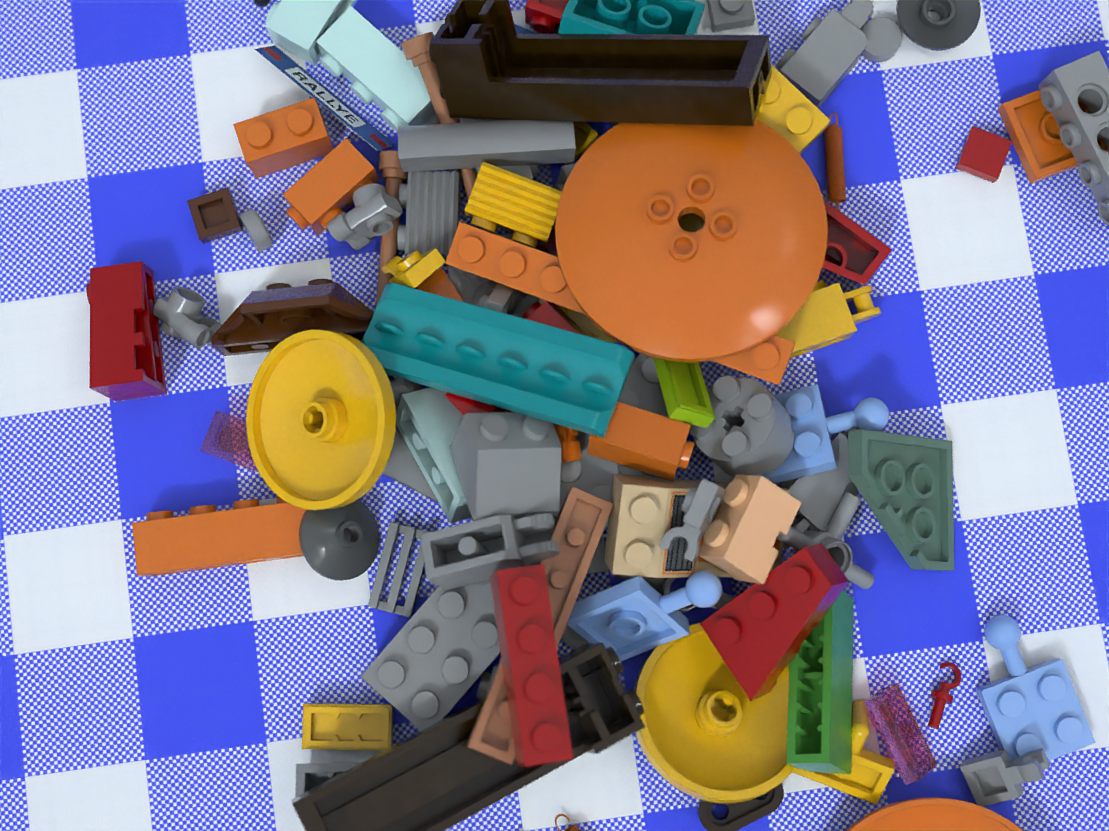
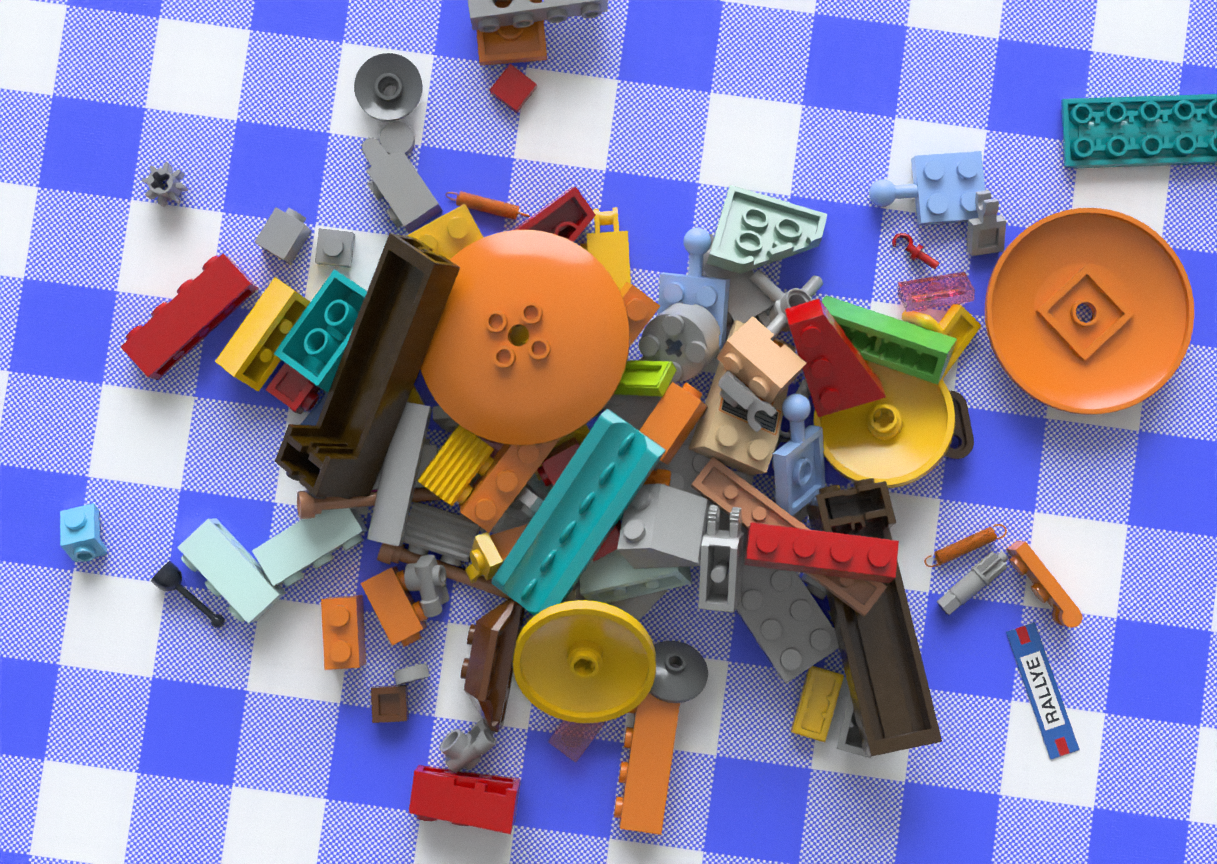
camera: 75 degrees left, 5 degrees up
sticker [254,45,396,151] -> none
light grey tile [368,522,429,618] -> none

